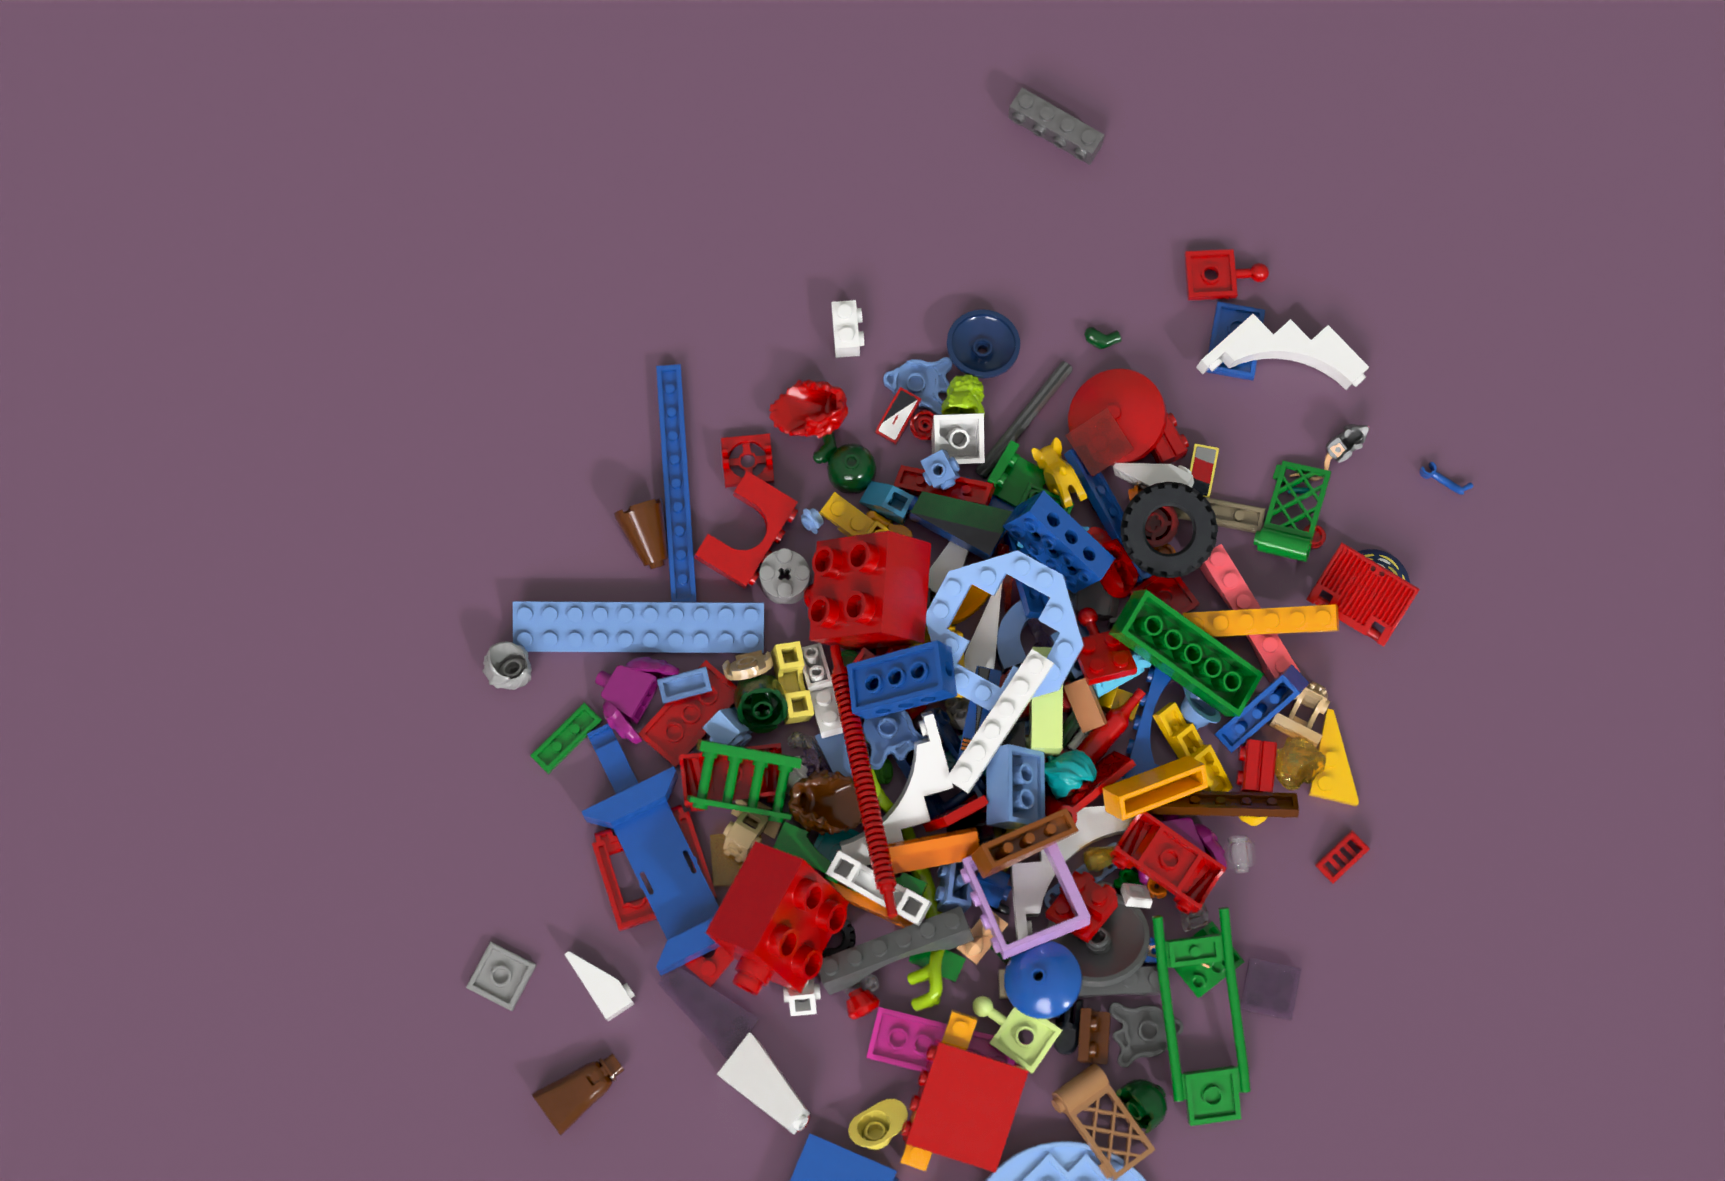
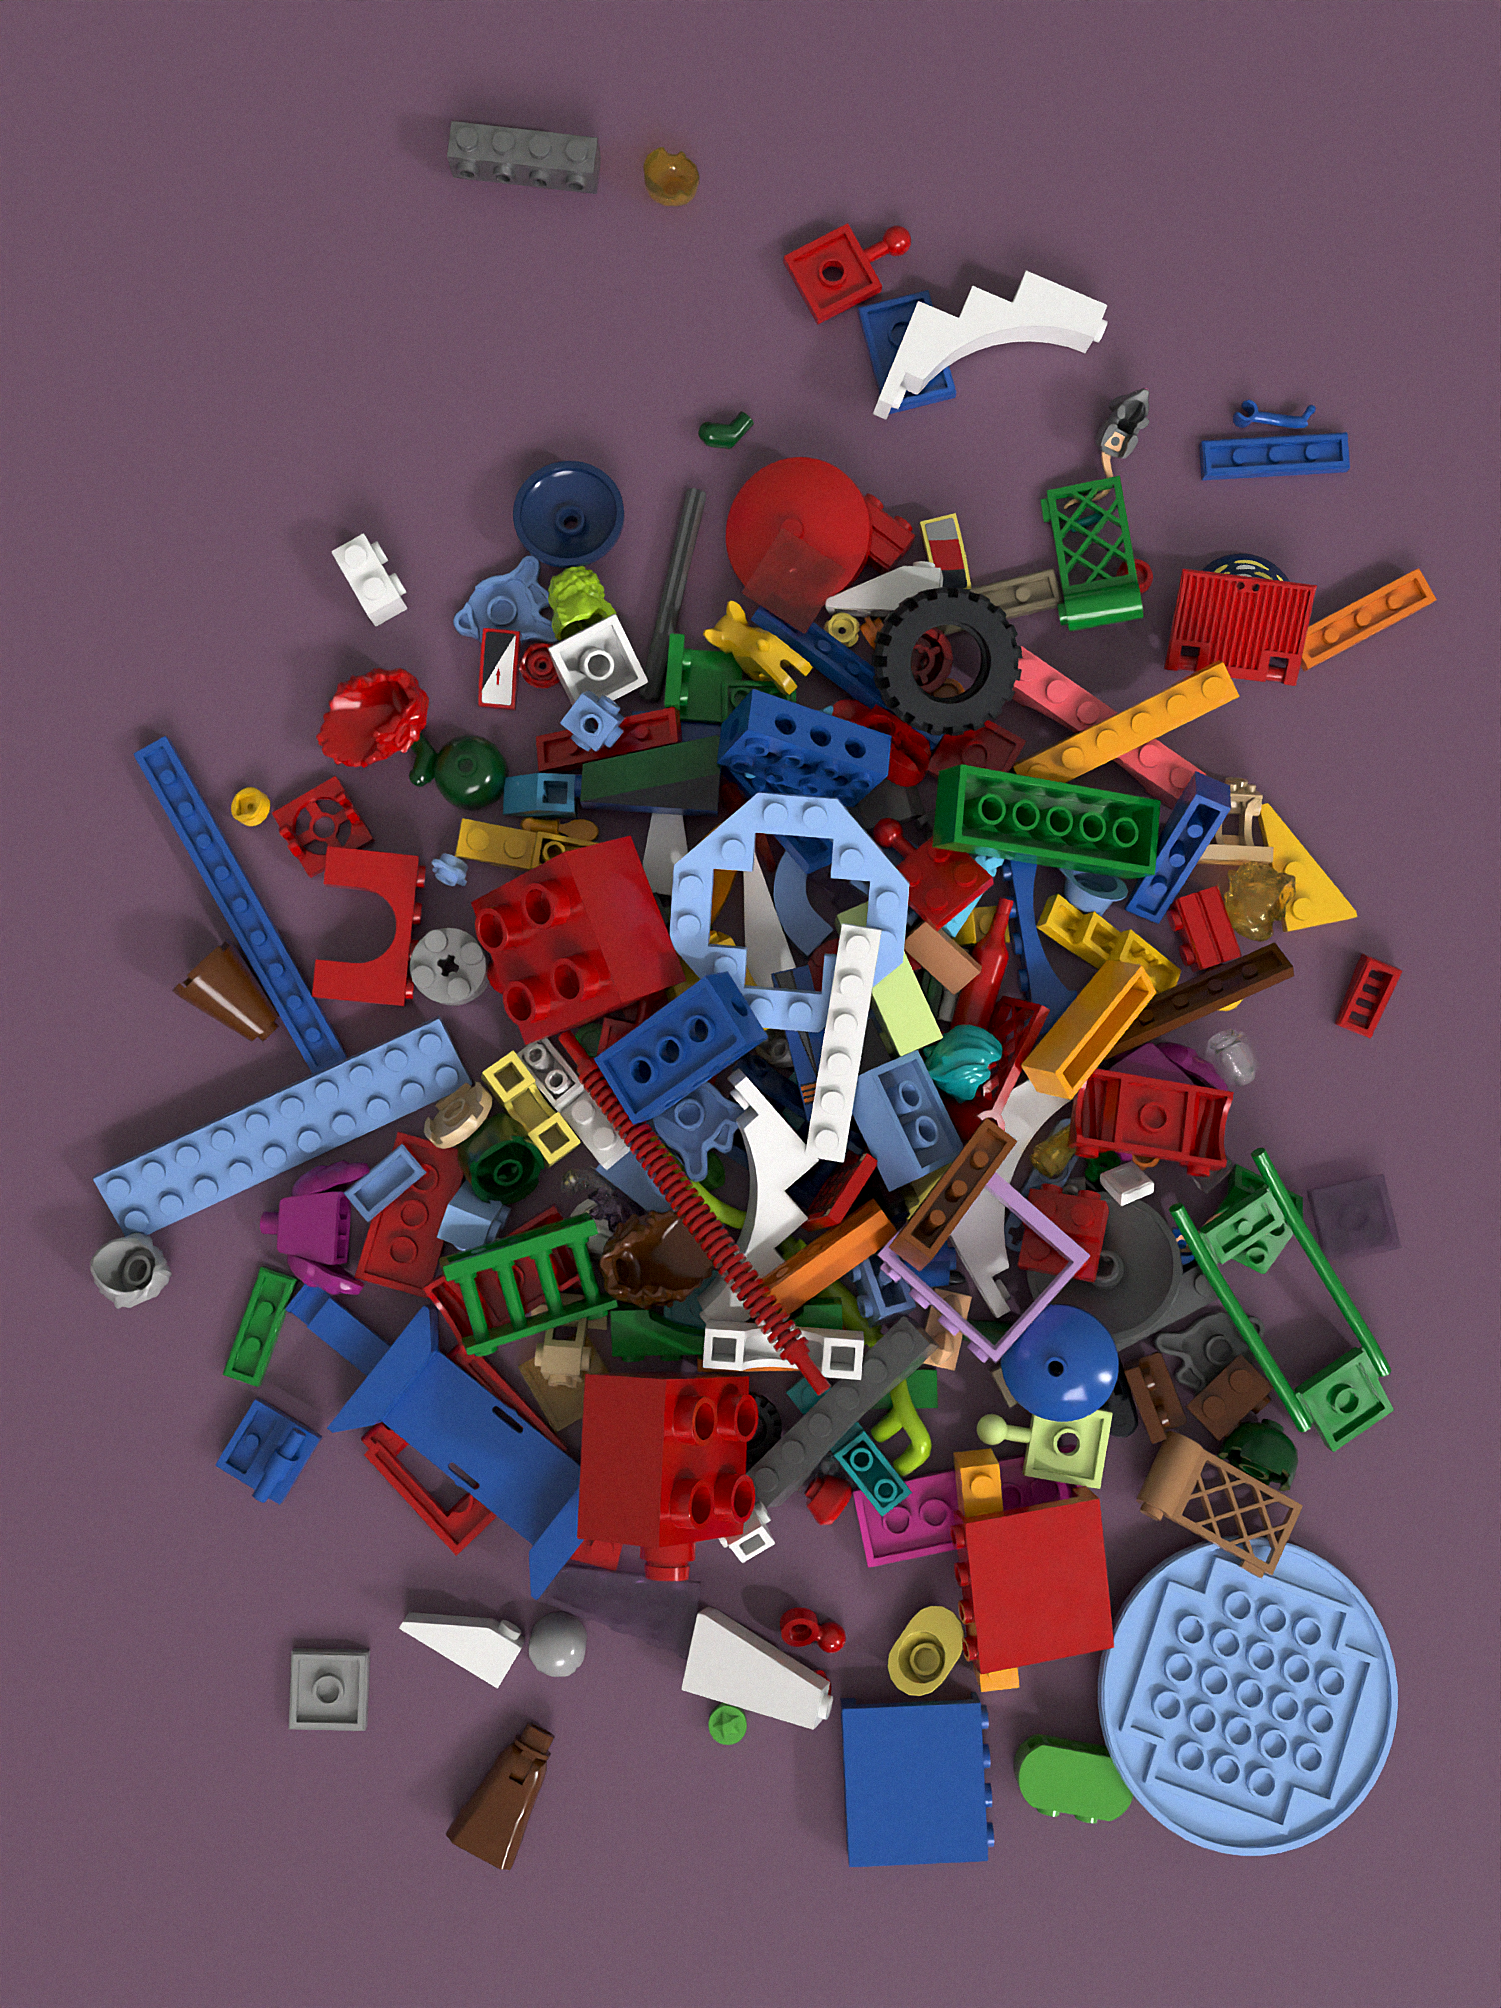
camera: 30 degrees left, 10 degrees up
none -> blue plate [215,1397,323,1505]
none -> yellow tile [231,787,270,826]
none -> light grey hair [529,1612,587,1677]
none -> clear yellow hair [643,147,700,207]
none -> bright green tile [709,1703,747,1745]
none -> red plate [780,1607,846,1653]
none -> teal slope [786,1377,912,1517]
none -> light yellow plate [824,612,860,647]
none -> reddish brown bracket [1185,1354,1273,1441]
none -> blue tile [1199,432,1350,481]
none -> orange plate [1301,568,1437,672]

